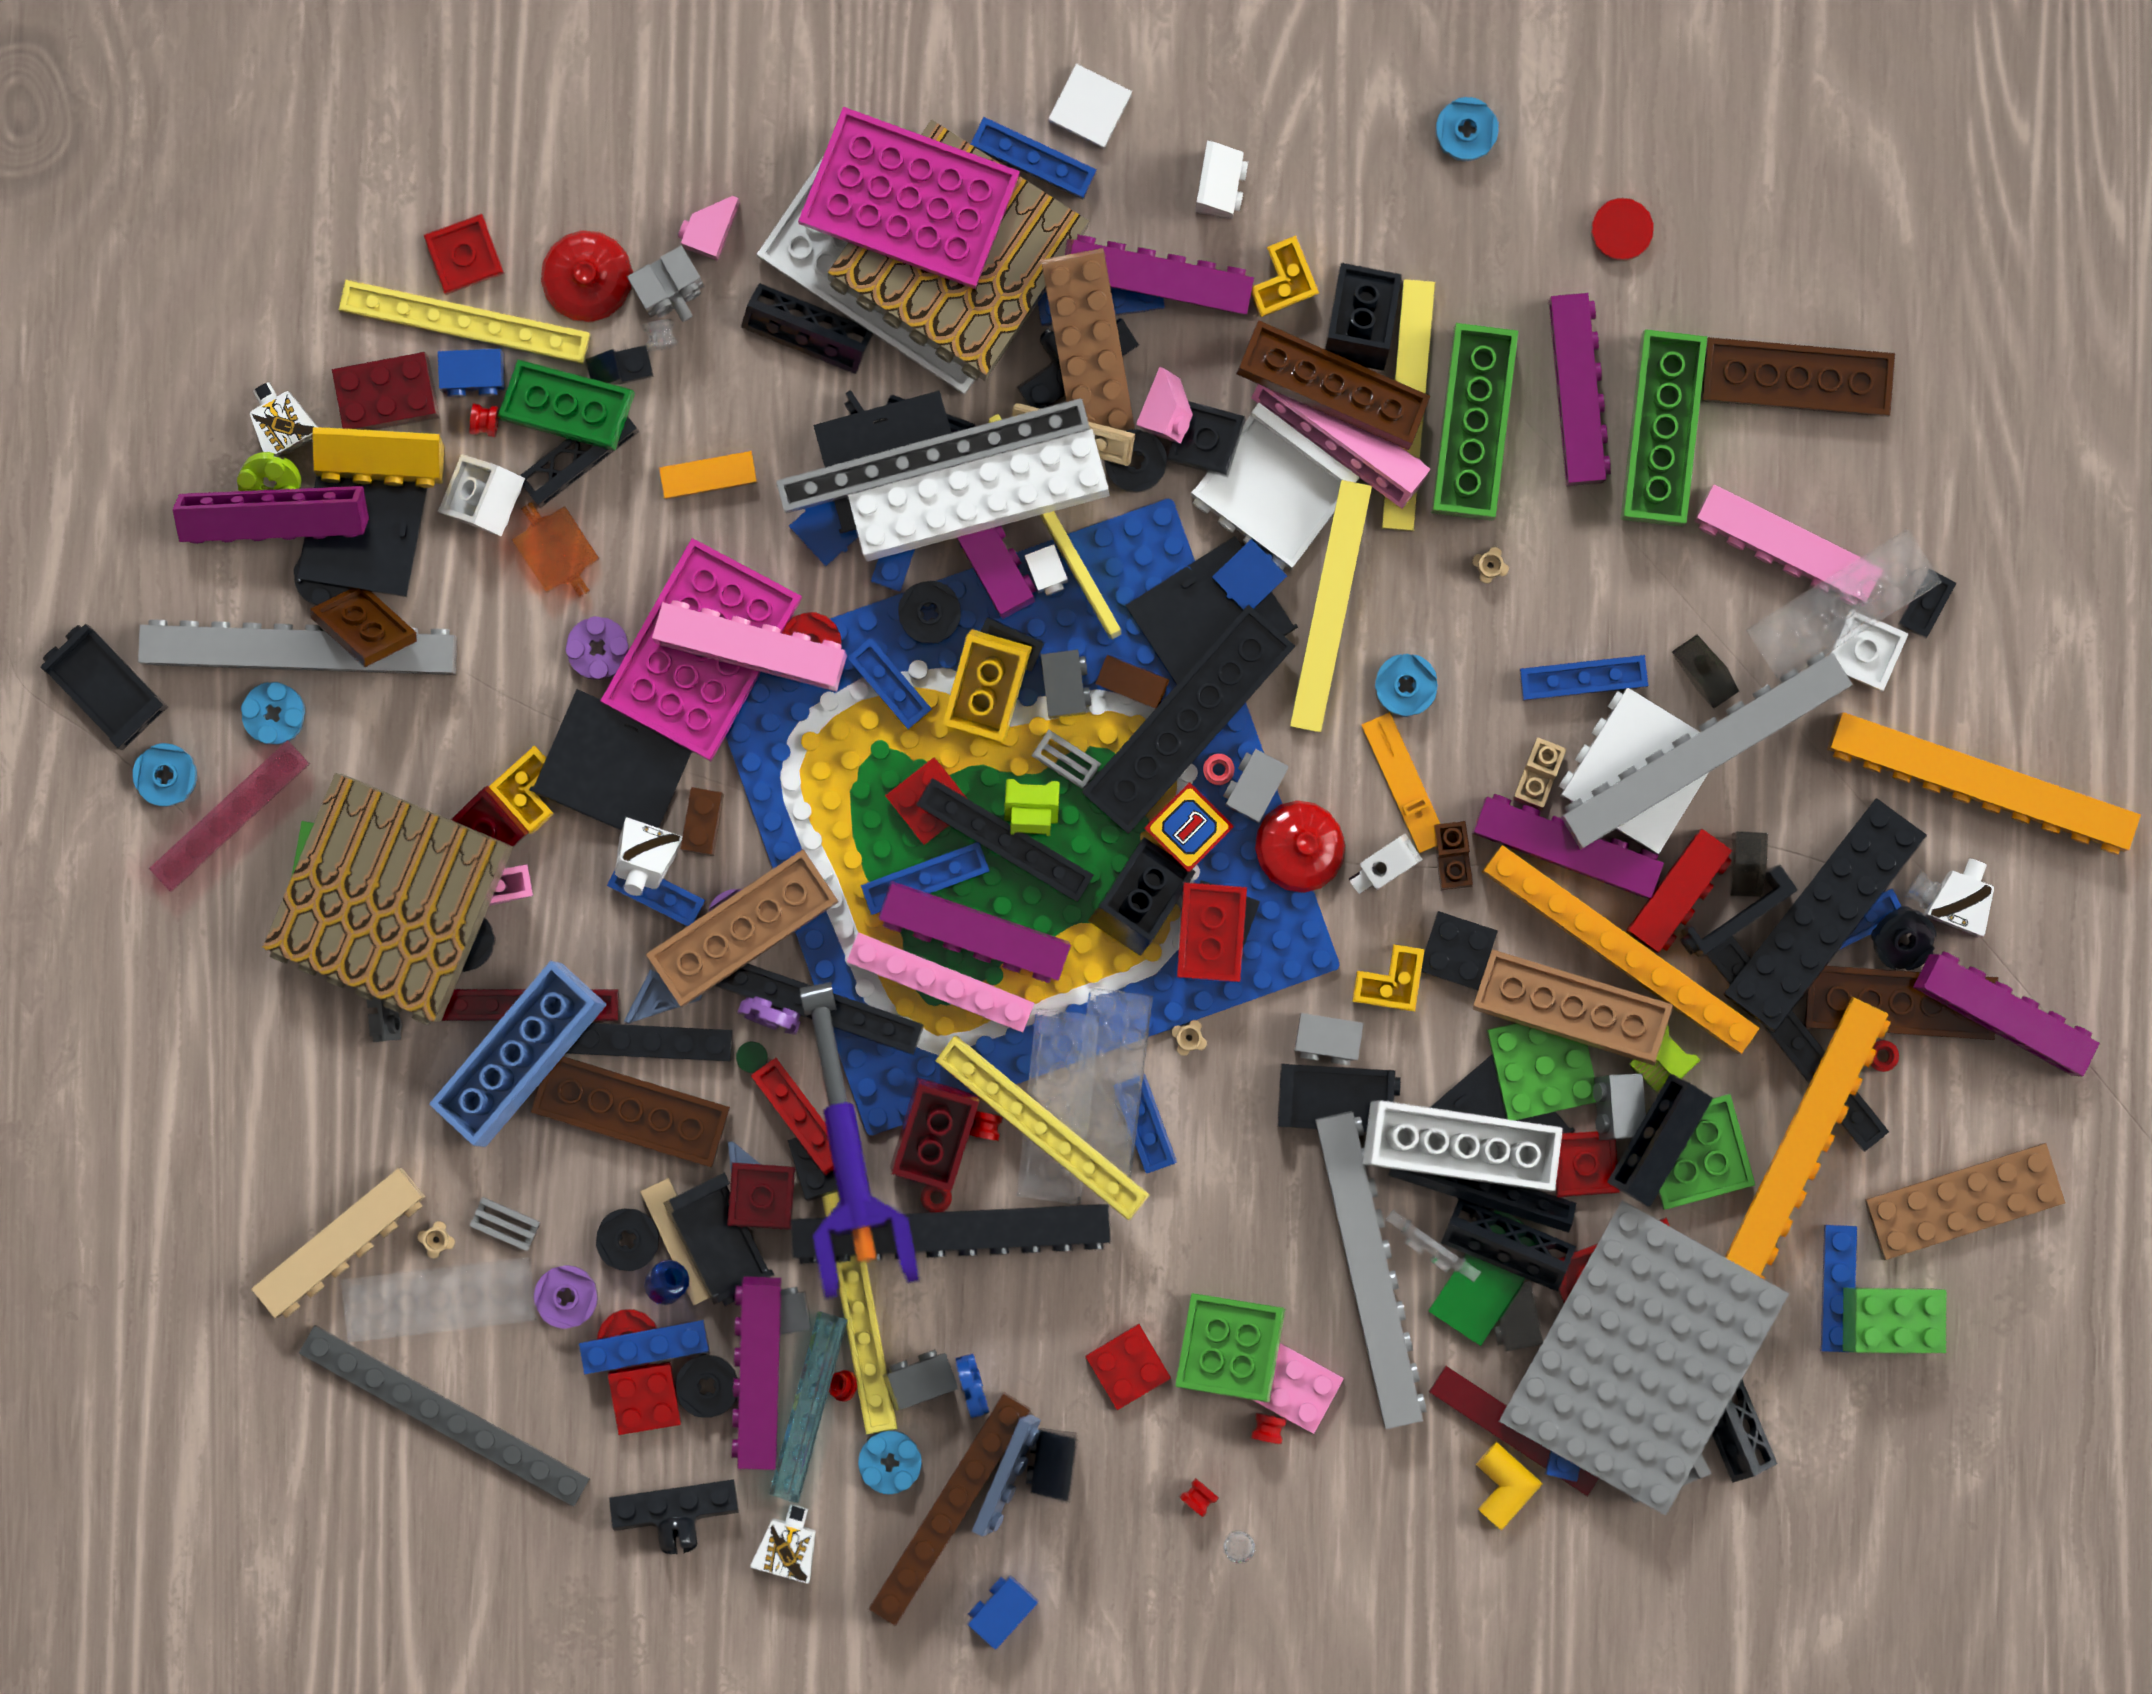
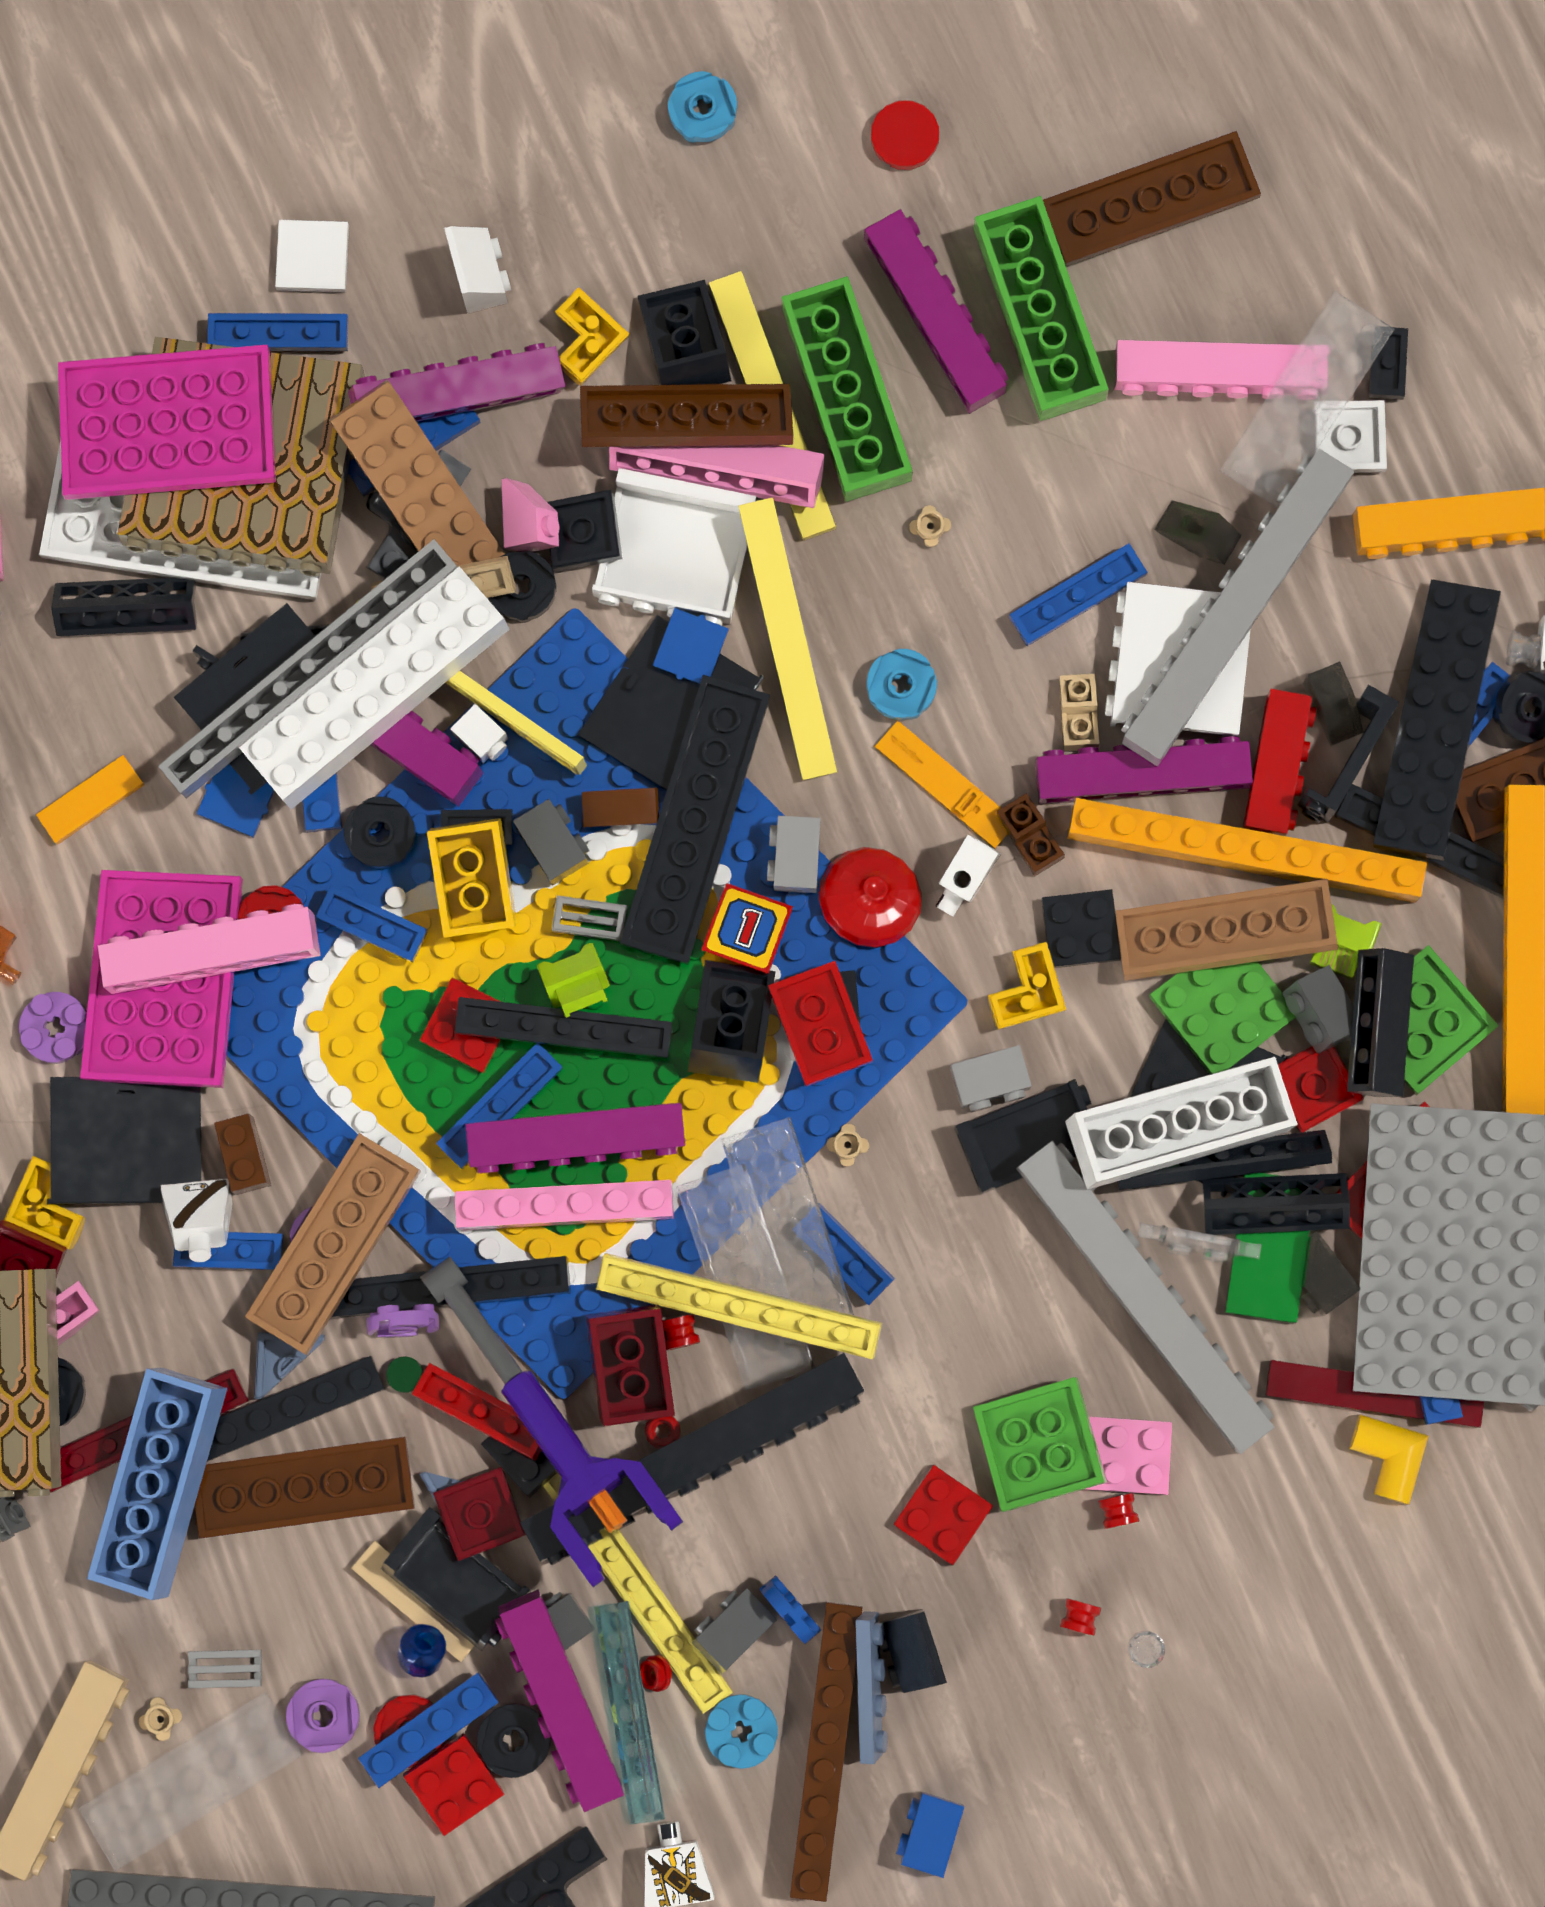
camera: 20 degrees left, 5 degrees down
black plate [596,1208,659,1271] -> none
coral plate [1203,754,1235,785] -> none

